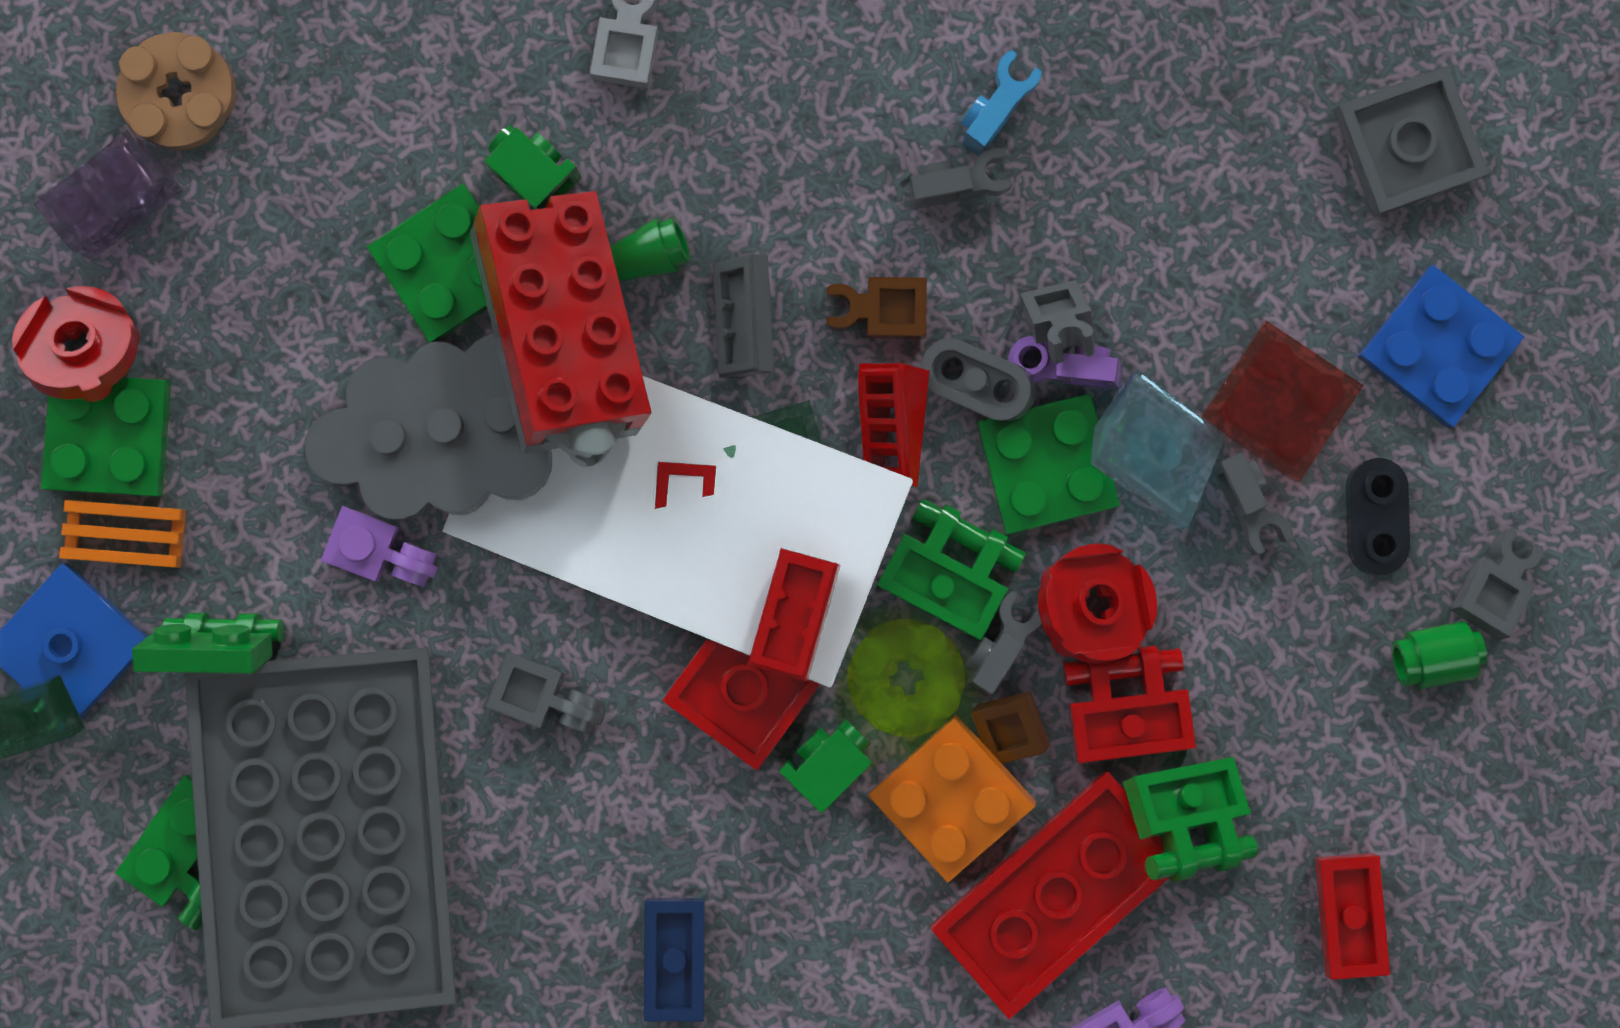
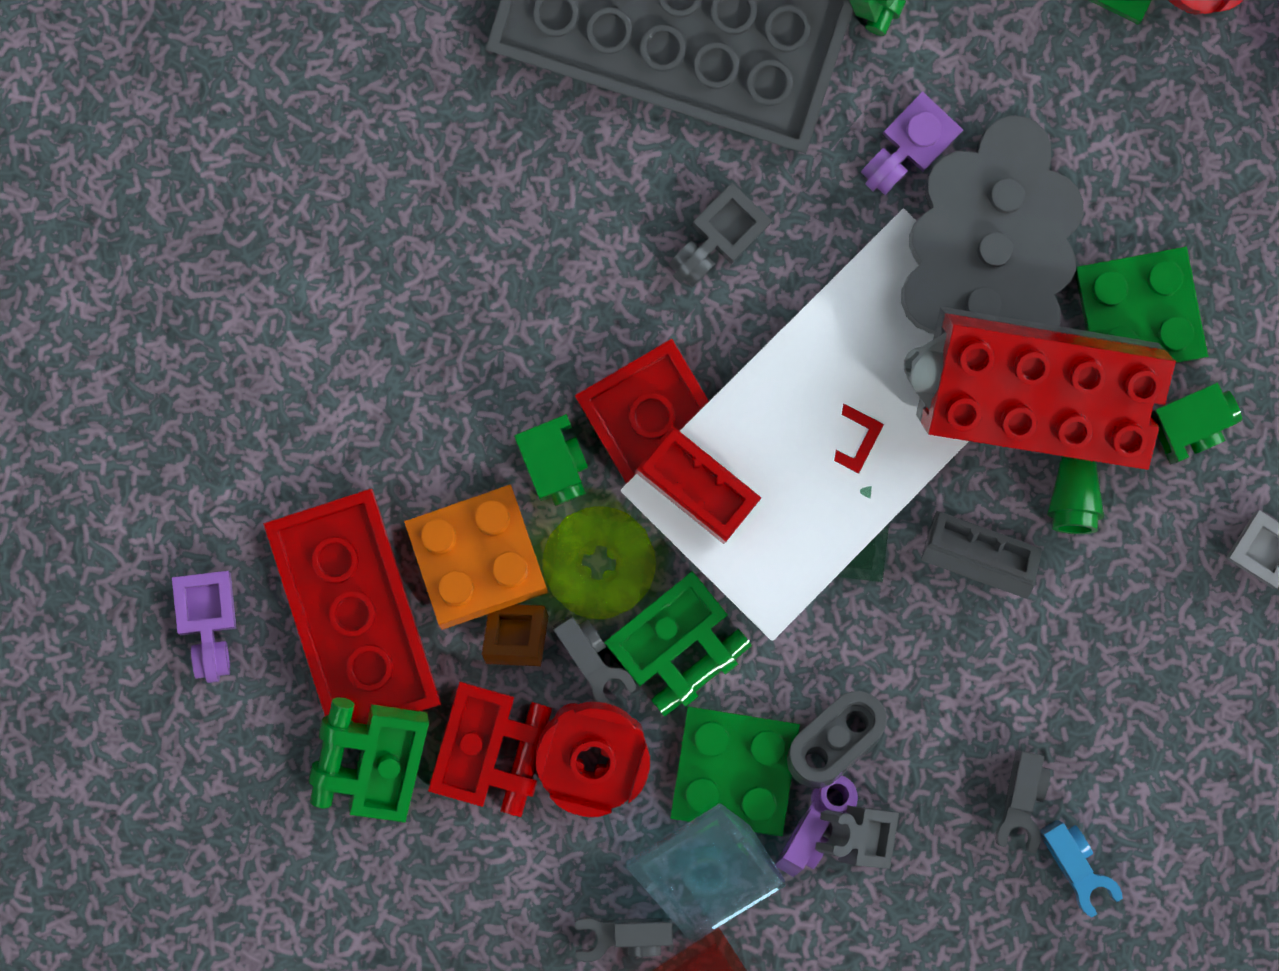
camera: 110 degrees right, 0 degrees up
dark blue plate [644,898,705,1022] -> none
reddish brown plate [827,277,927,339] -> none
red slope [858,363,930,487] -> none
red plate [1315,853,1390,980] -> none

